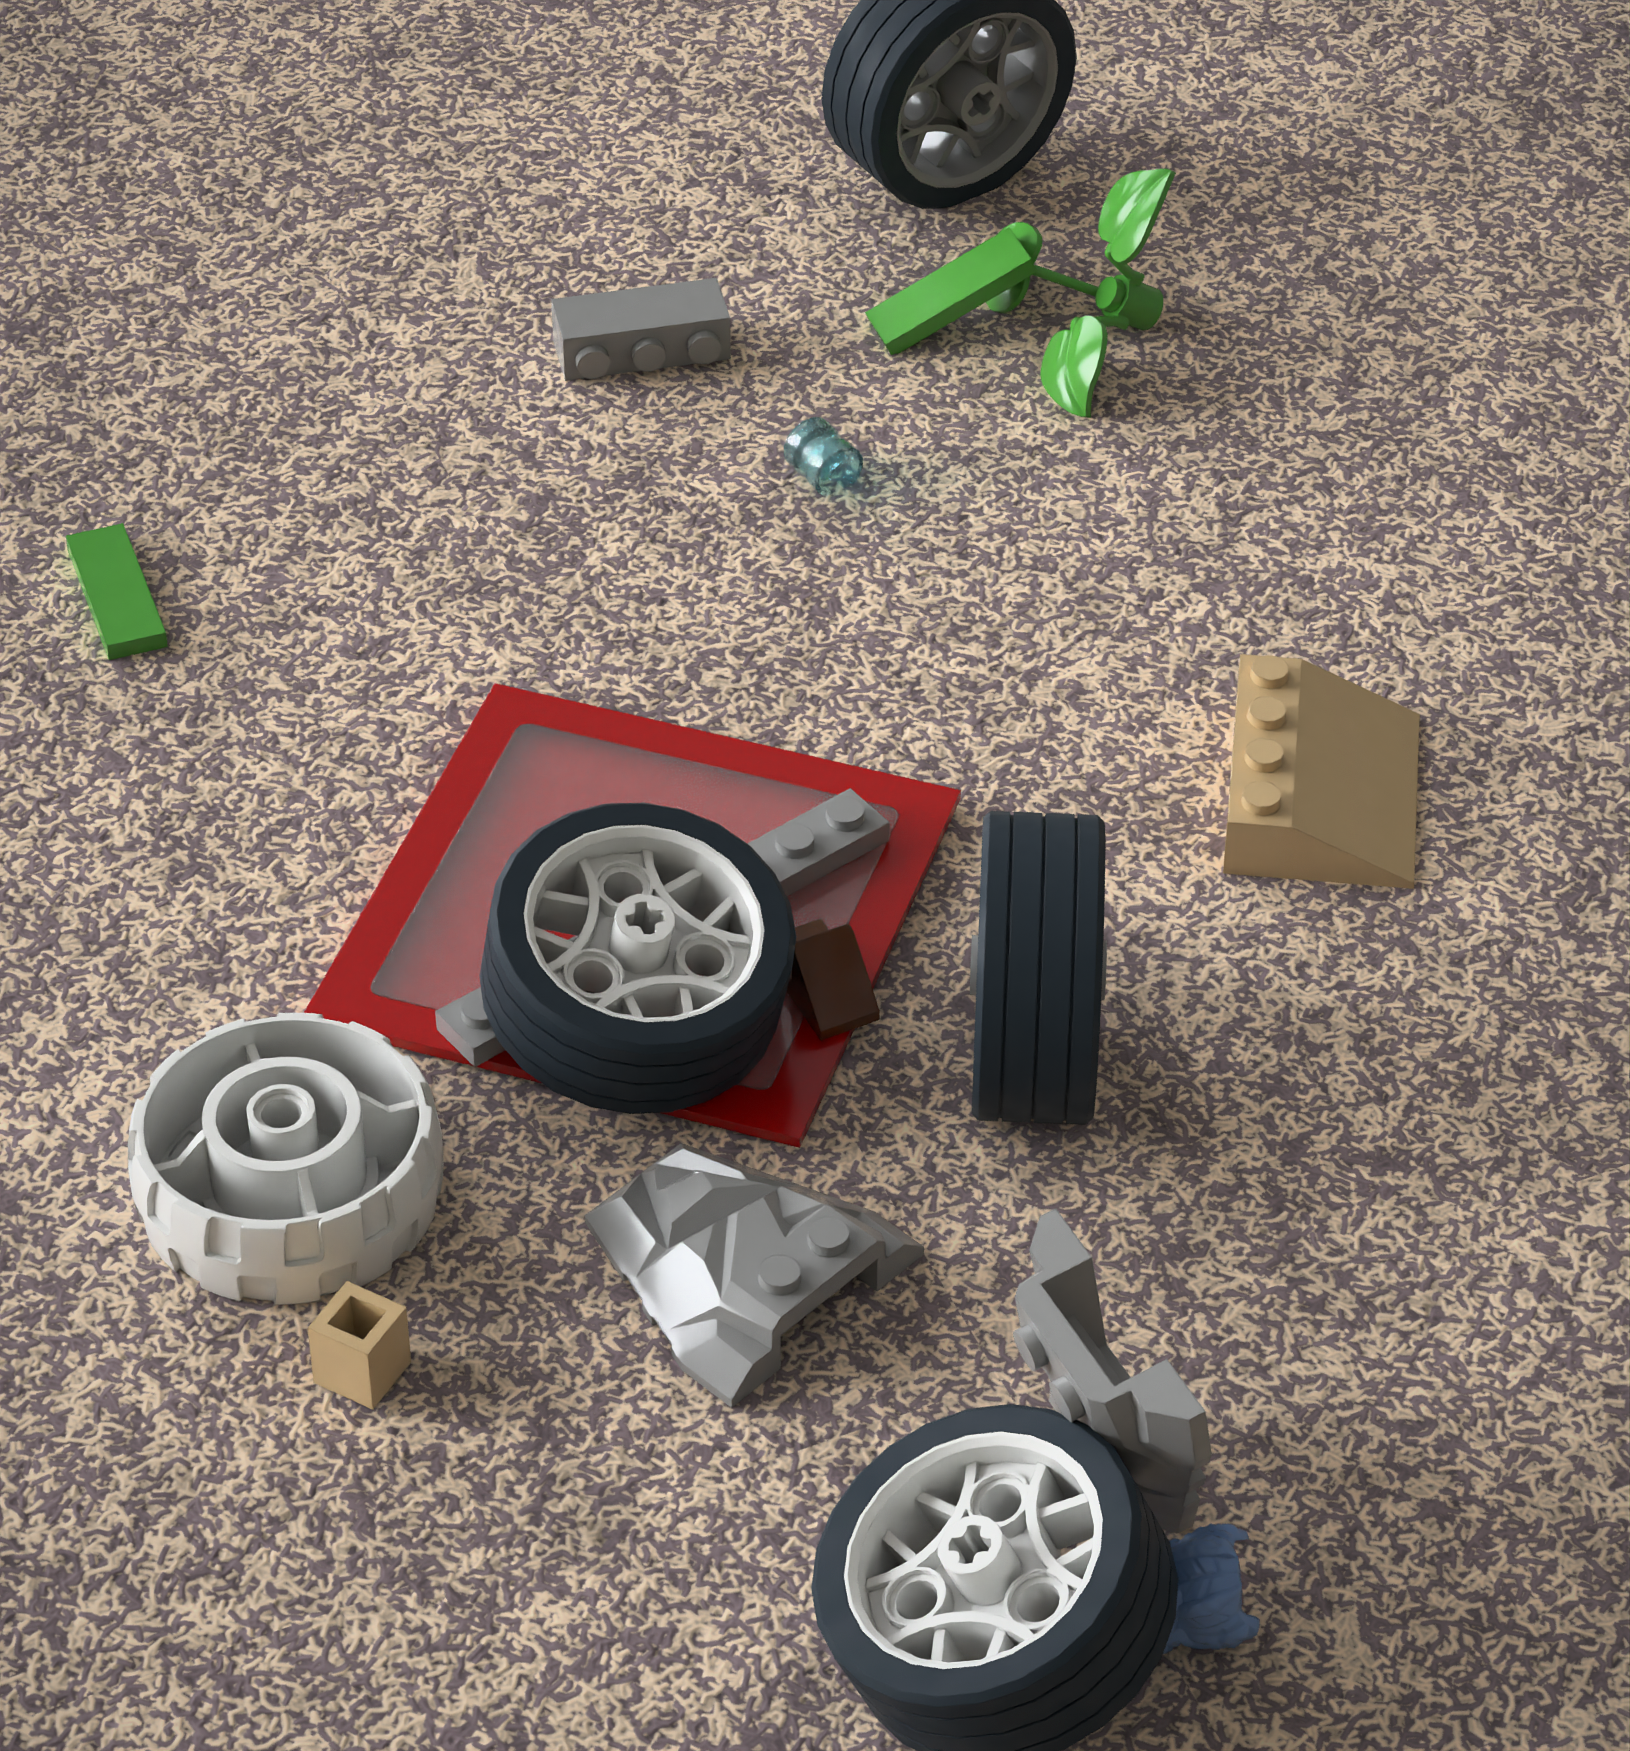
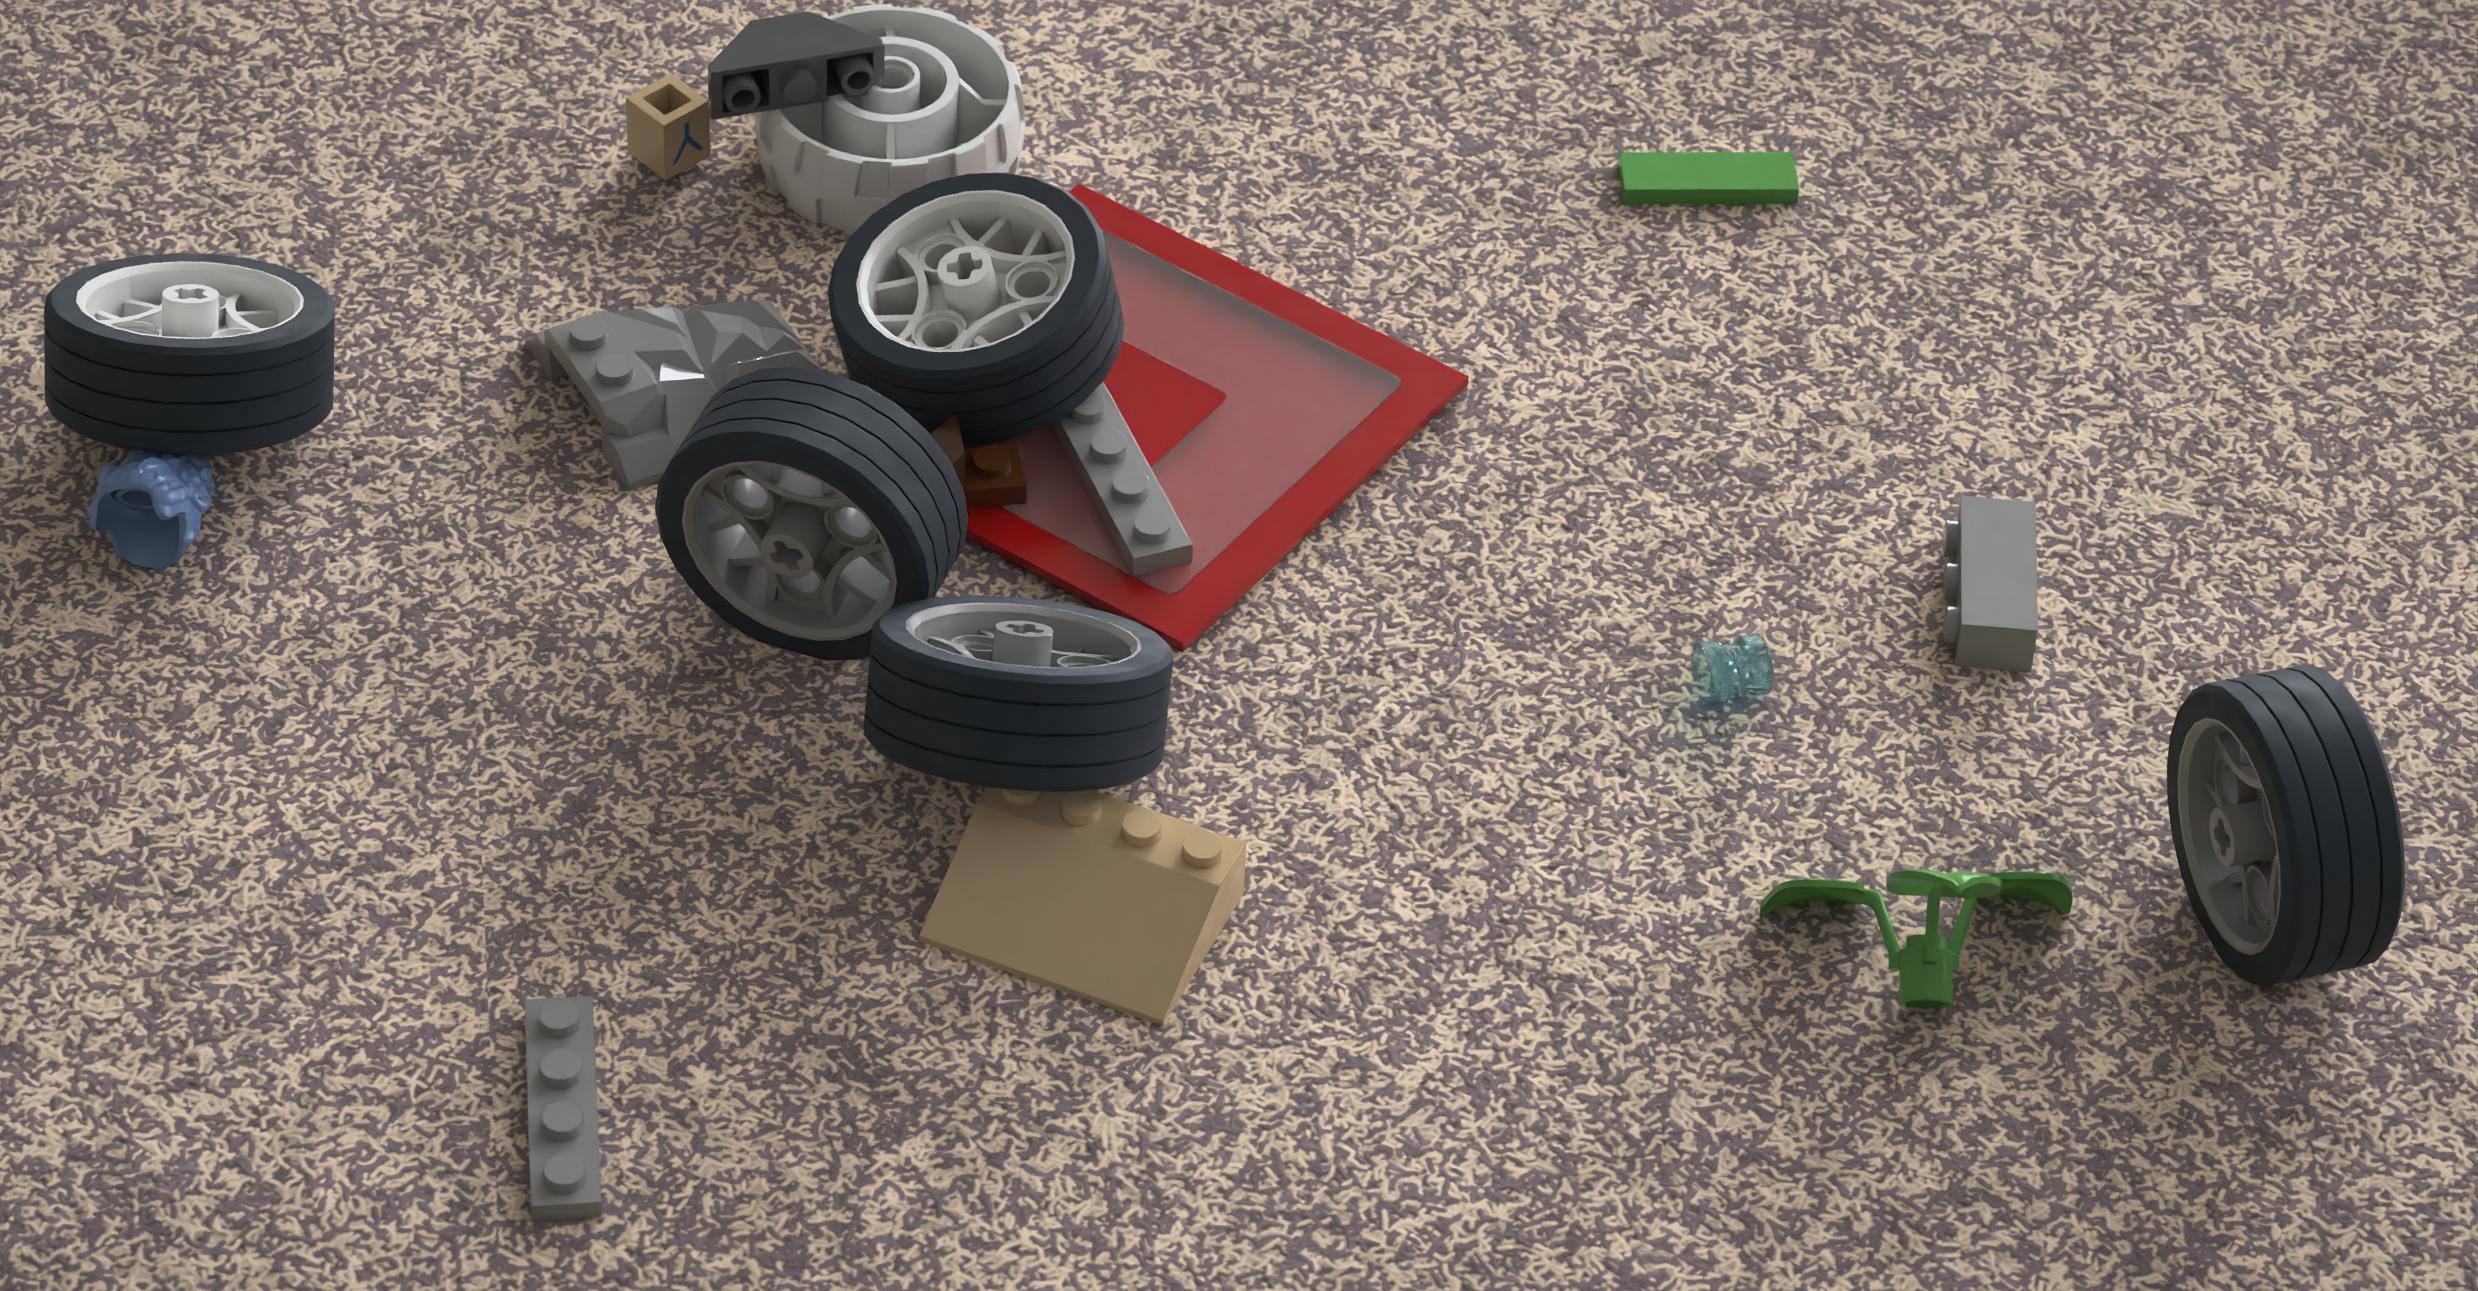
camera: 105 degrees right, 0 degrees up
bright green tile [865,228,1037,355] -> none
light grey wedge [1013,1208,1212,1534] -> none
none -> dark grey slope [708,11,885,120]
none -> black wheel [864,596,1174,792]

